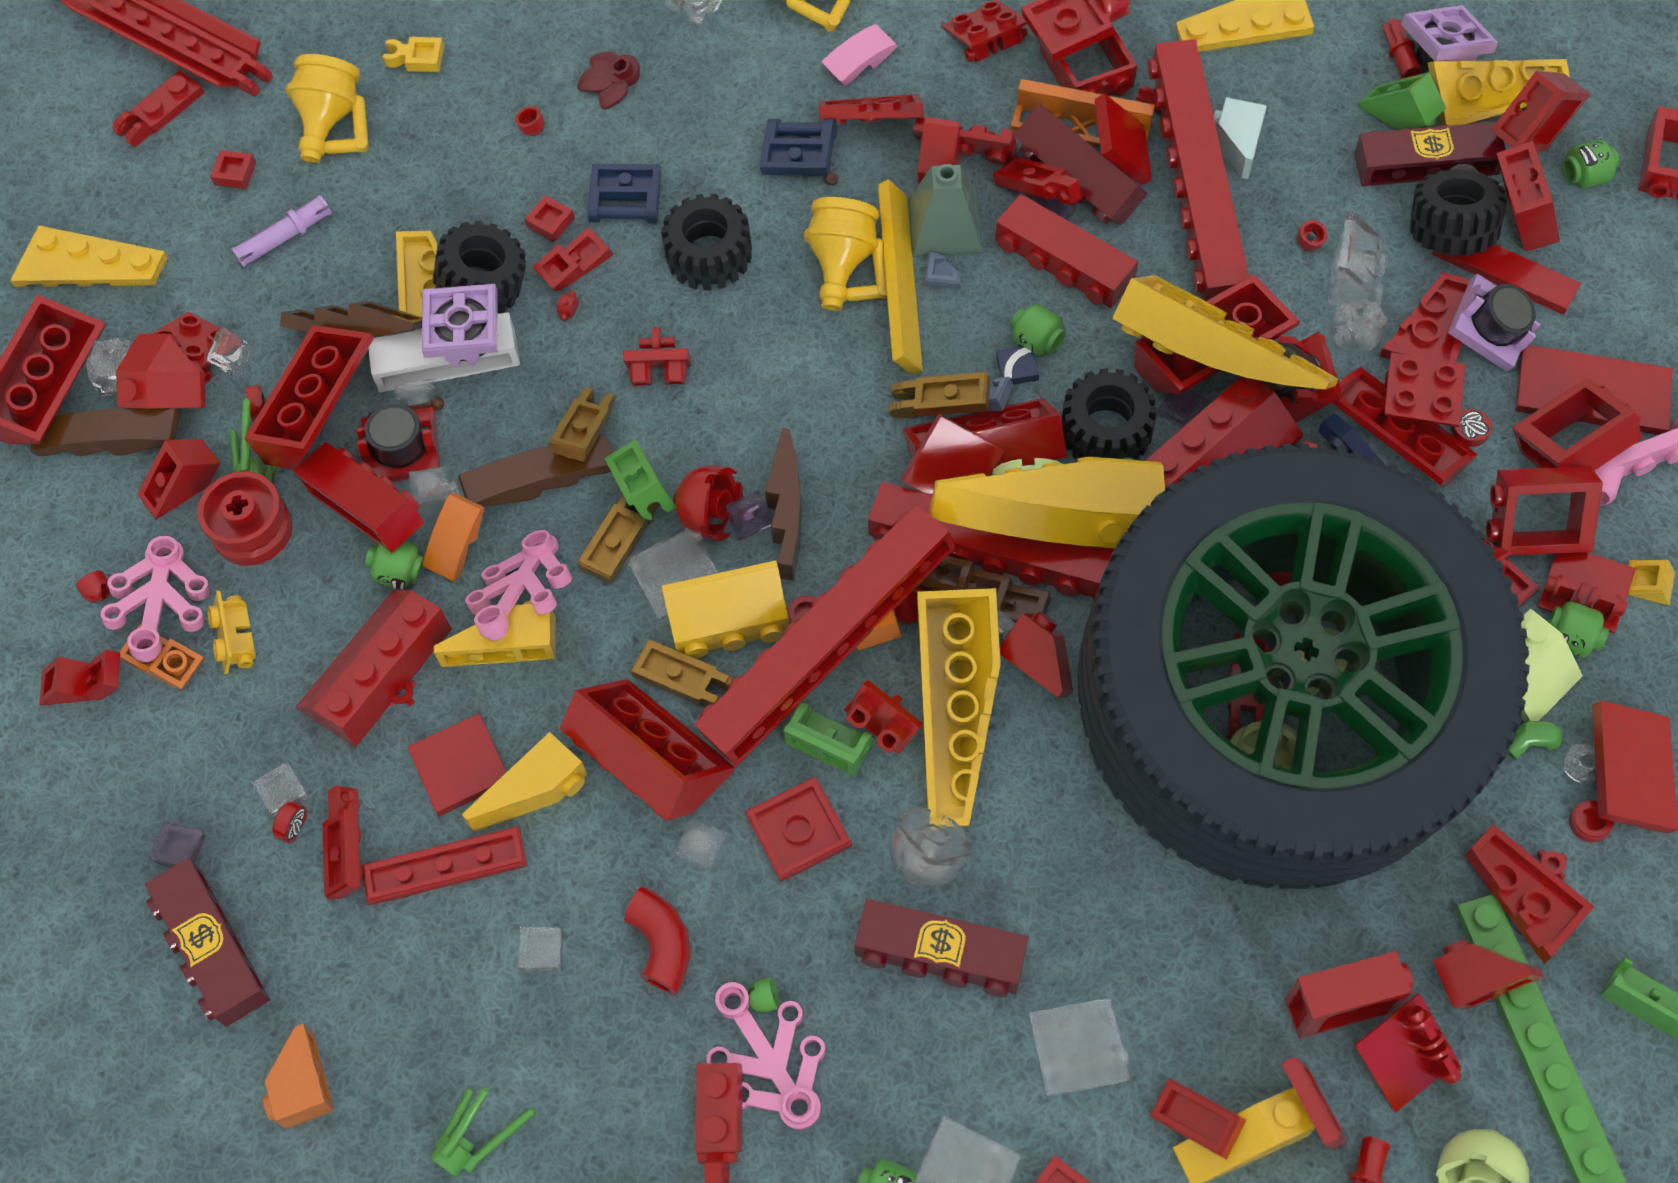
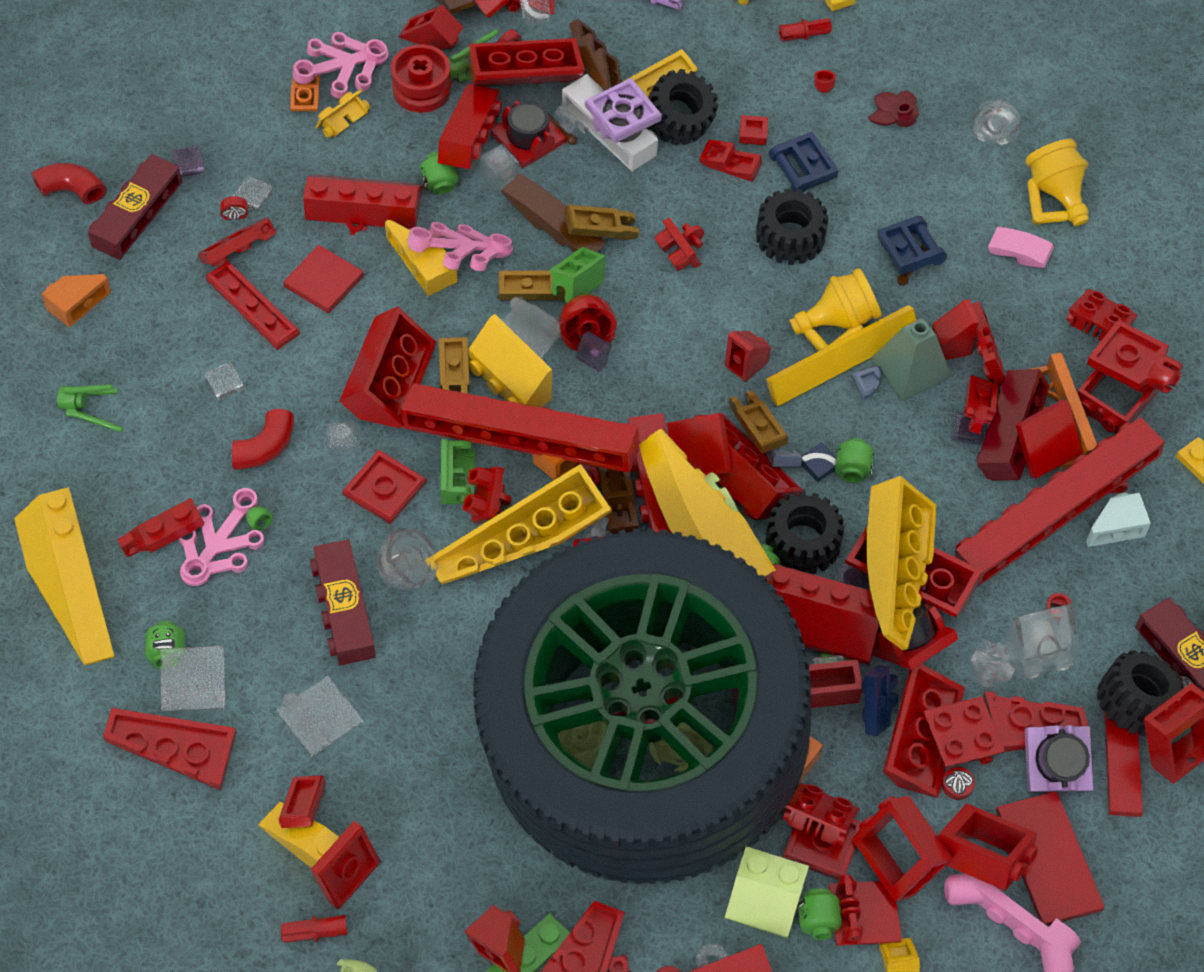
camera: 55 degrees right, 5 degrees down
red slope [39,649,120,705] -> none
red hinge [76,570,110,603] -> none
orange slope [422,493,485,581] -> none
yellow slope [462,732,587,832] -> none
red piece [557,291,579,321] -> none
reddish brown slope [765,428,802,581] -> none
red wing [818,93,924,124] -> none
red brick [995,194,1138,309] -> none
red window [1285,951,1413,1039] -> none
red hinge [1354,993,1461,1113] -> none
bright green arm [1507,721,1562,760] -> none
none -> red cylinder [31,163,107,205]
none -> red slope [725,330,771,382]
none -> red axle [778,18,832,42]

